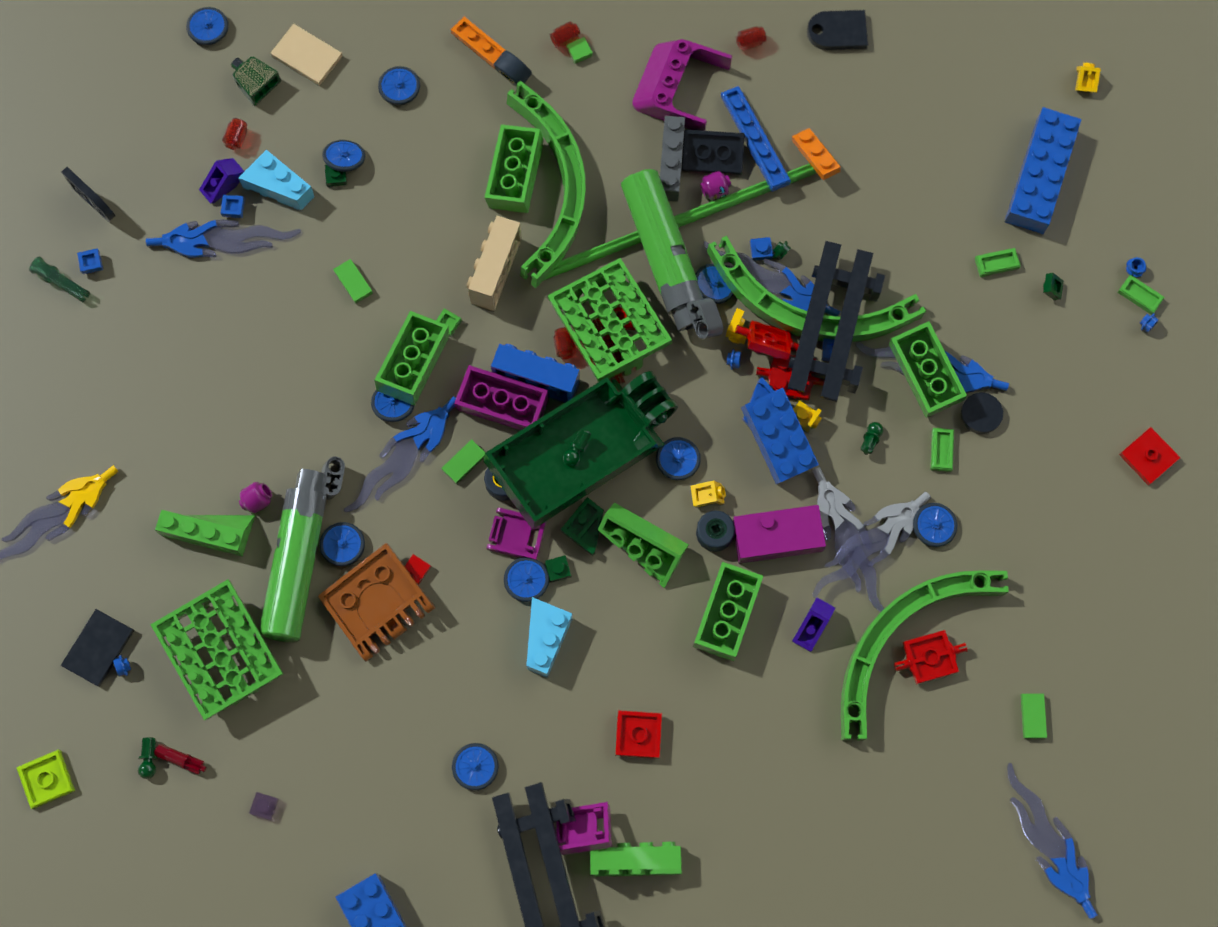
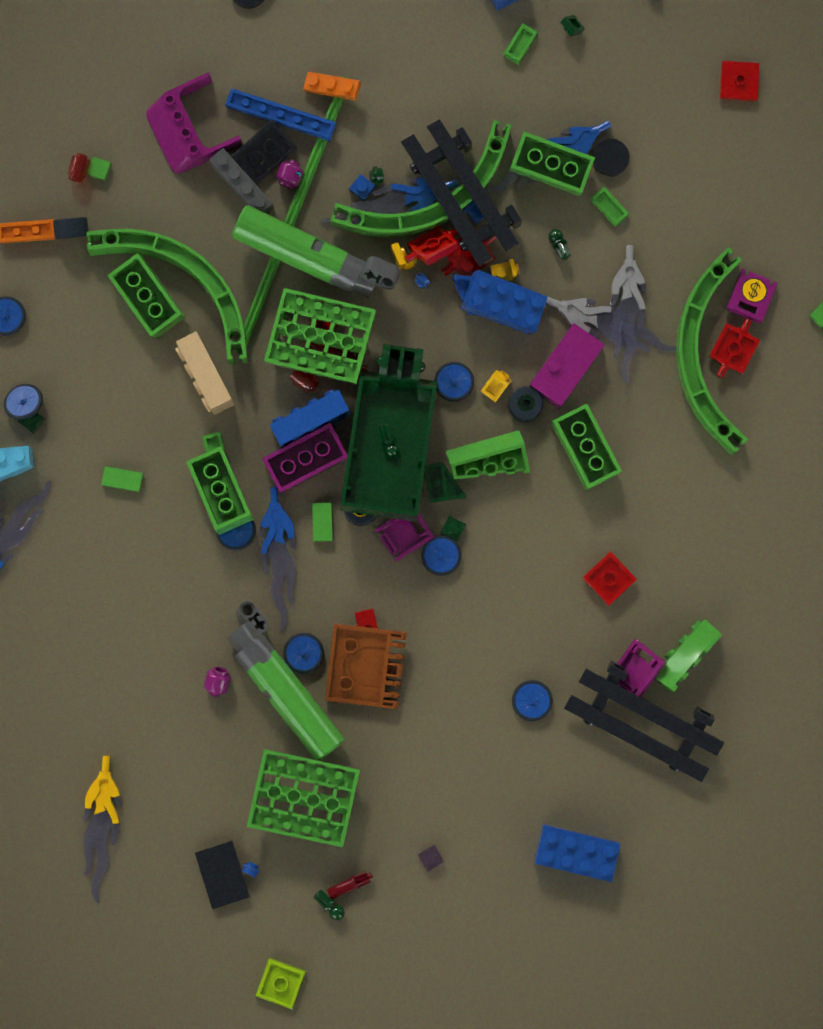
camera: 50 degrees left, 10 degrees up
bright green wedge [155,510,255,557] -> none
medium azure wedge [526,597,573,678] -> none
blue wheel [695,264,734,304] -> none
clear red brick [736,26,767,51] -> none
dark purple slope [792,597,835,652] -> none
blue wheel [913,503,958,547] -> none
none -> magenta container [725,268,778,324]

